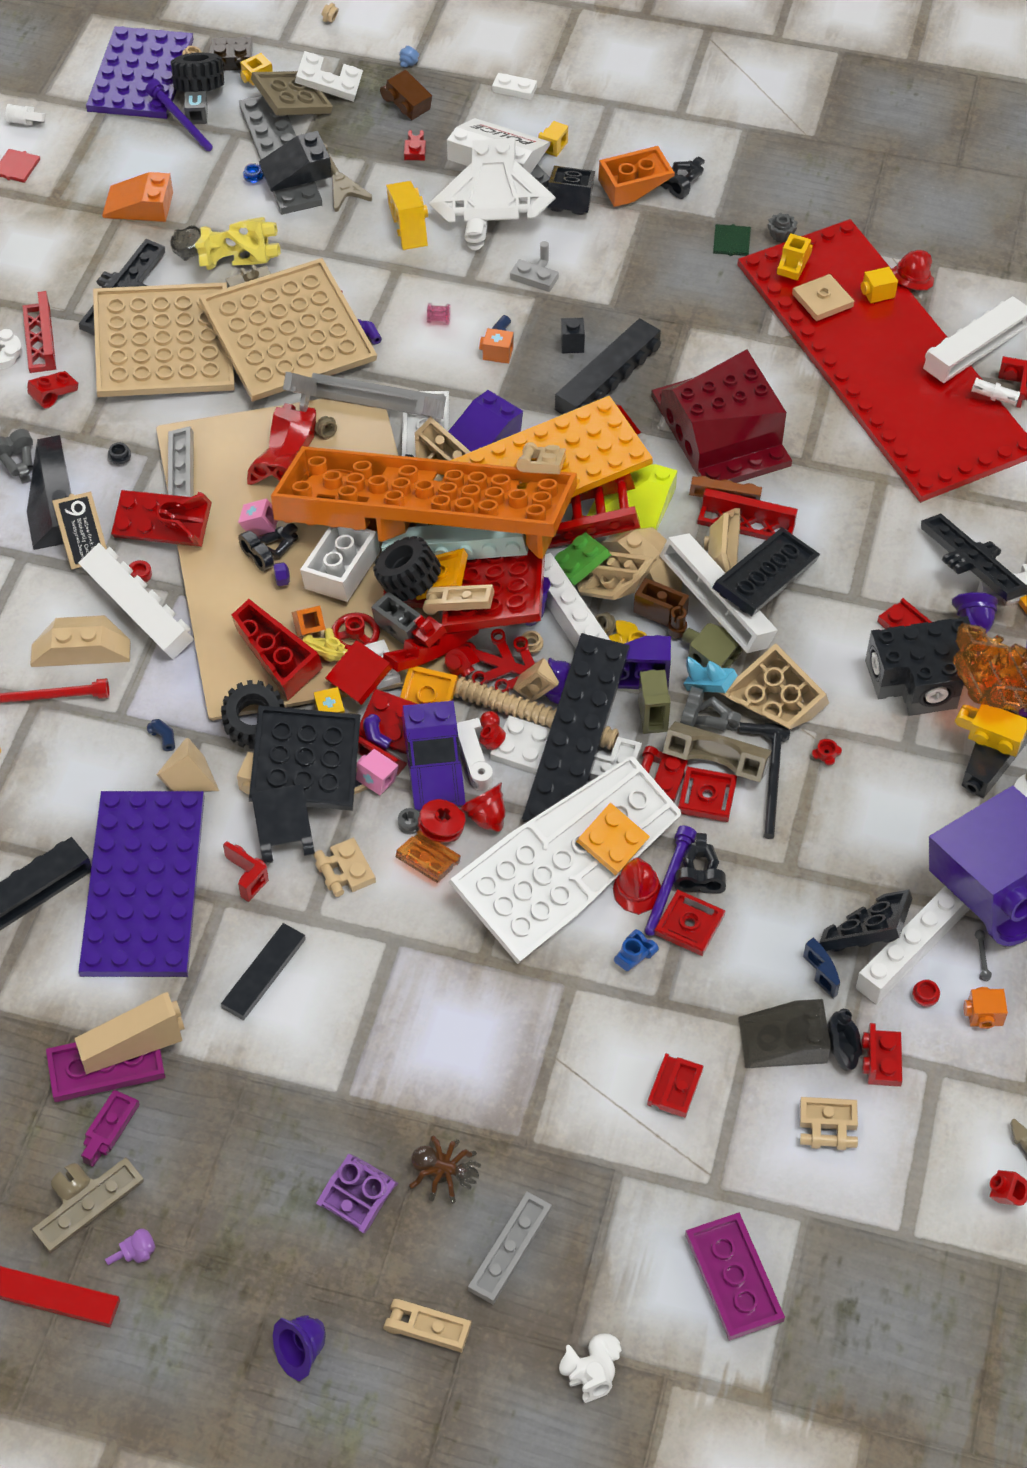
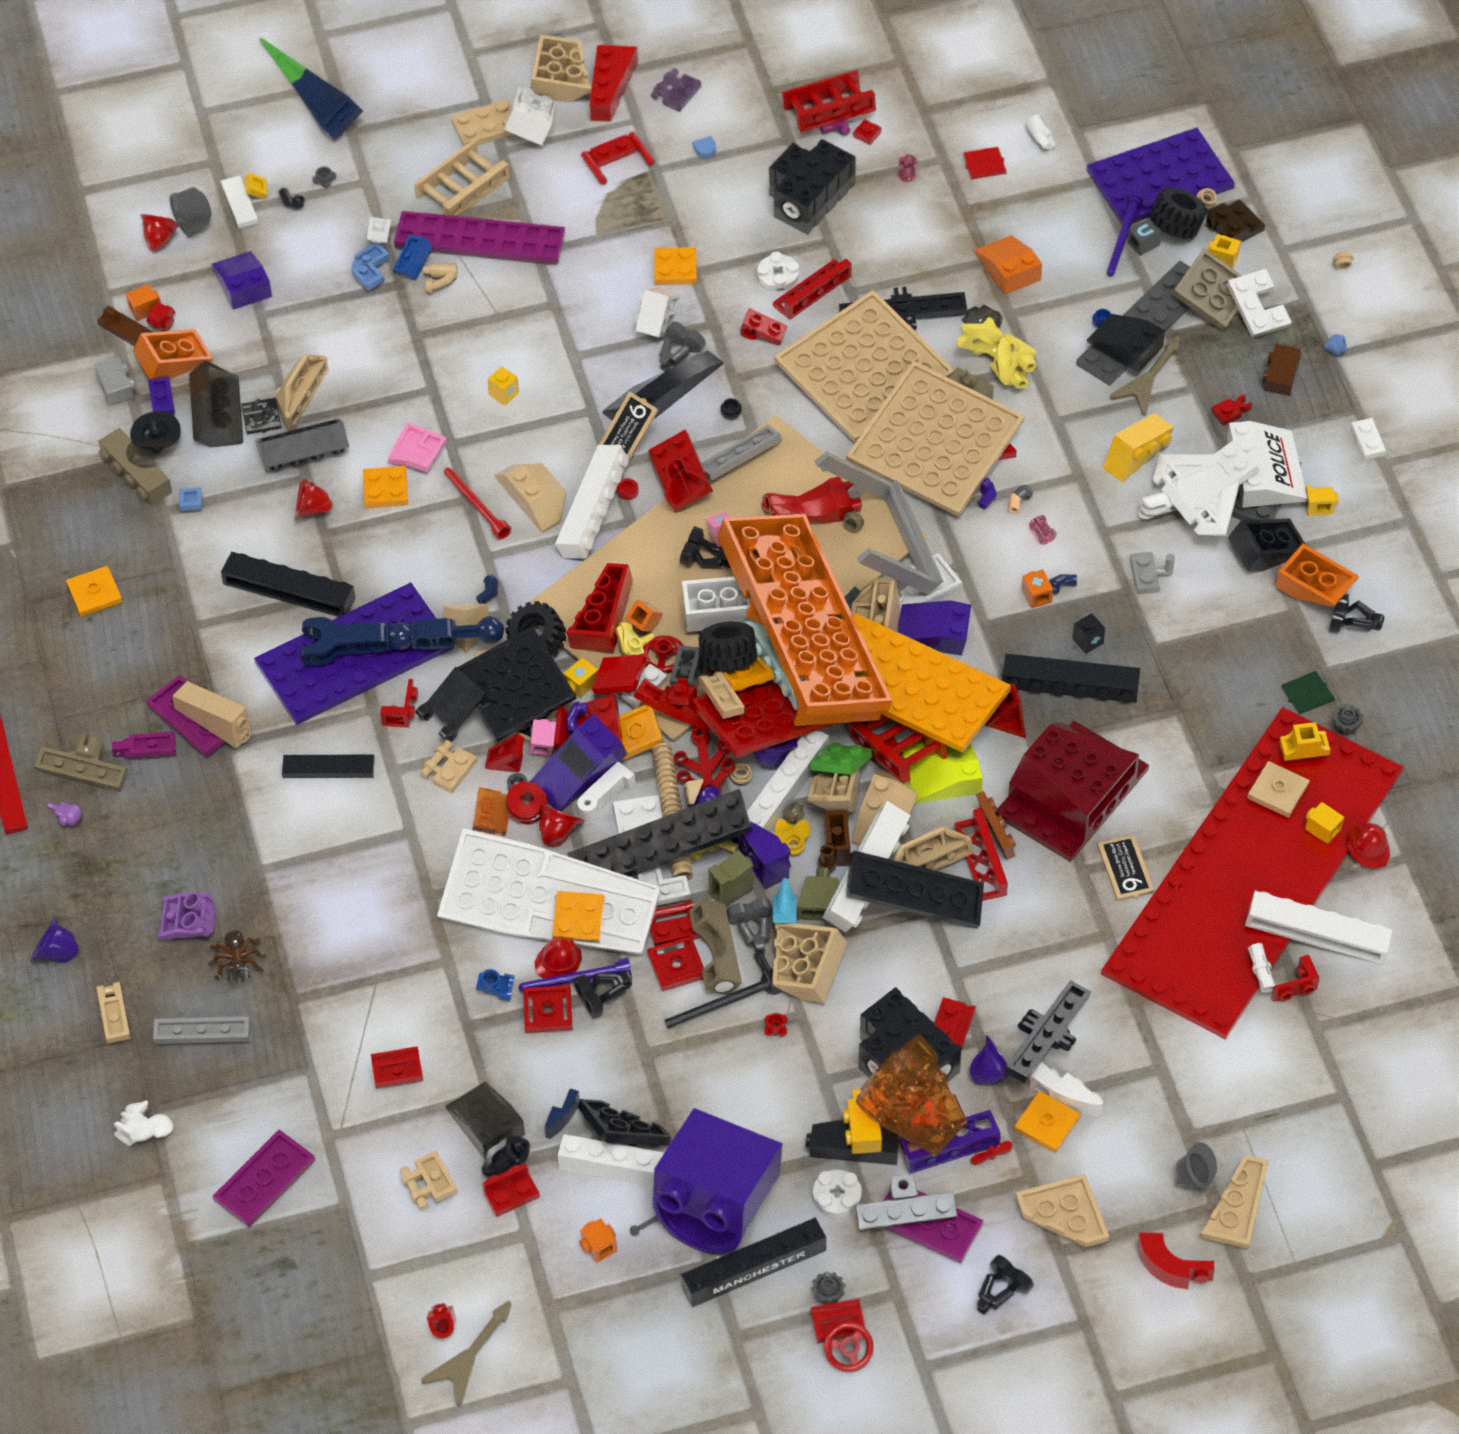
camera: 60 degrees right, 0 degrees up
dark purple tile [273,562,290,586] -> none
red plate [445,646,480,678] -> none
red plate [479,711,506,750] -> none
tan plate [516,442,566,474] -> none
red plate [912,980,940,1006] -> none
none -> dark blue piece [301,616,505,666]
none -> red slope [485,734,524,772]
none -> arm [1009,485,1033,513]
none -> piece [1097,835,1155,901]

